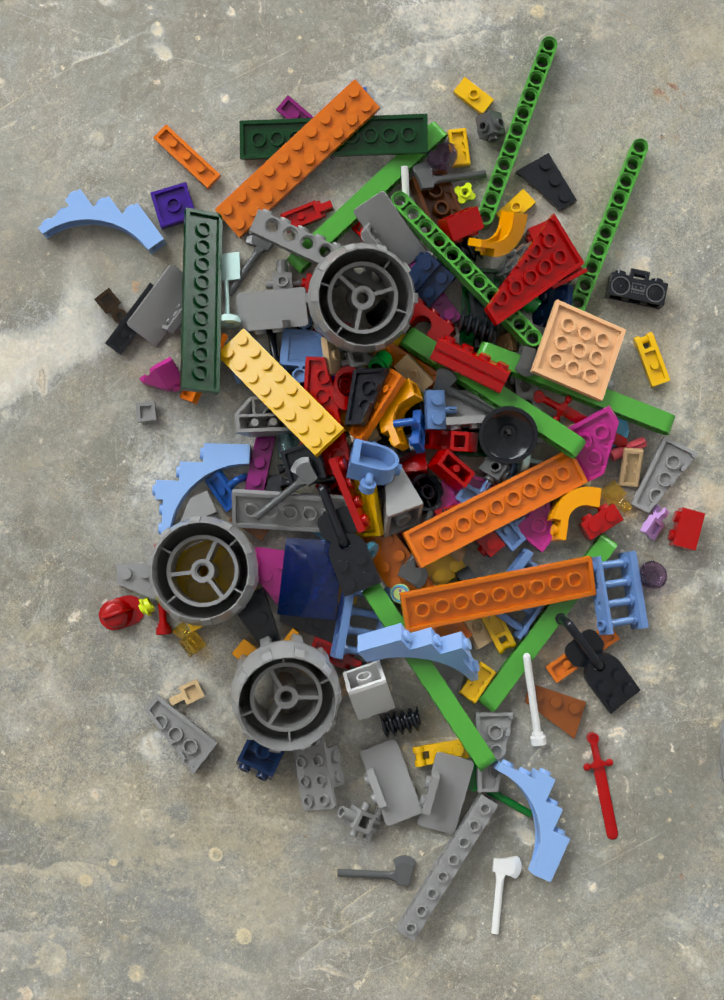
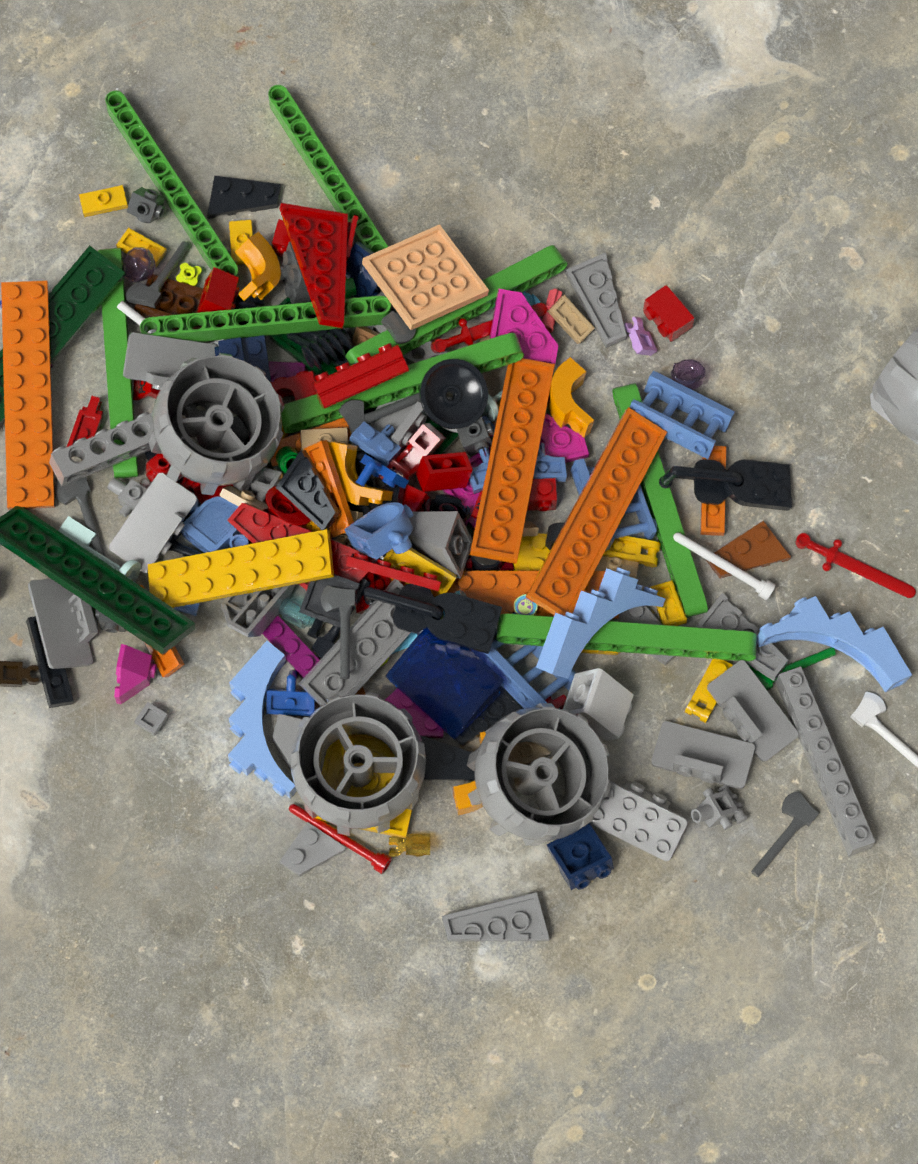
camera: 55 degrees left, 15 degrees down
red piece [99,595,144,630] -> none
neon yellow plate [138,597,155,616] -> none
tan plate [169,679,205,705] -> none
black piece [379,706,421,738] -> none
dark grey piece [398,510,435,589] -> none
red brick [577,503,624,541] -> none
clear yellow plate [601,480,632,513] -> none
black piece [604,268,668,309] -> none
yellow plate [633,332,670,388] -> none

